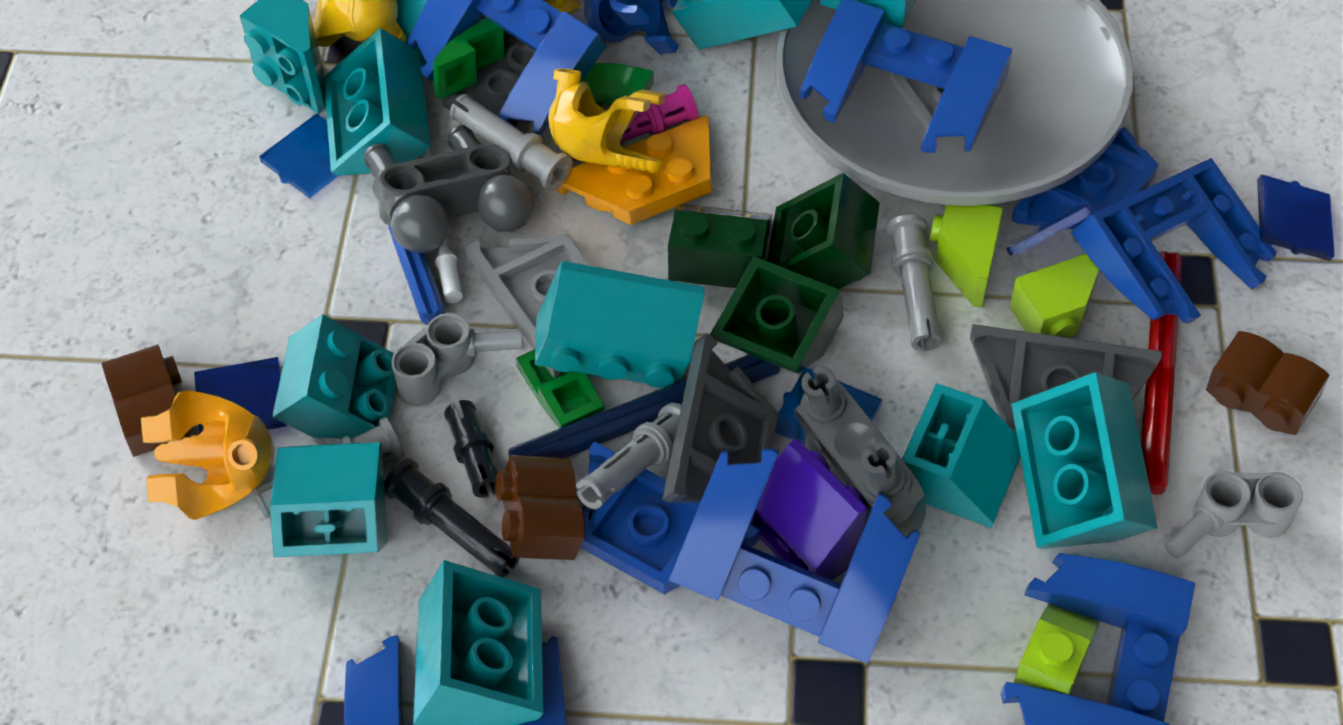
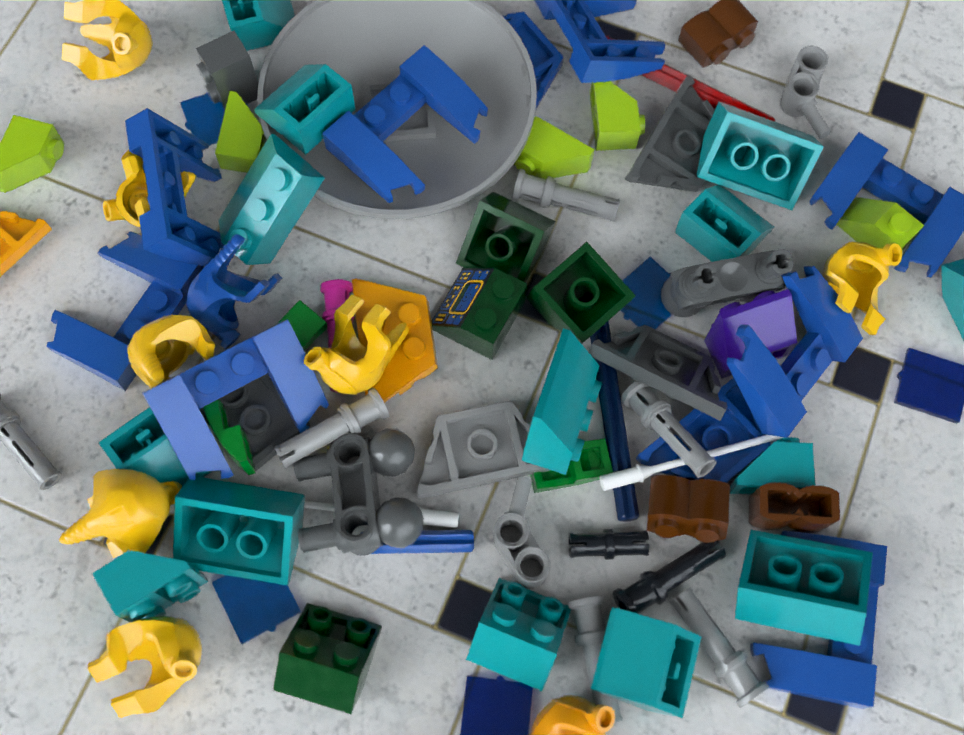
camera: 75 degrees left, 15 degrees up
clear blue piece [1006,204,1092,256] -> none
none -> yellow piece [87,616,202,718]
none -> dark green slope [273,603,382,714]
none -> white piece [599,435,783,491]
none -> light grey pin [670,588,770,708]
none -> teal slope [730,437,815,495]
none -> reddish brown brick [749,482,840,533]
none -> yellow piece [822,242,902,335]

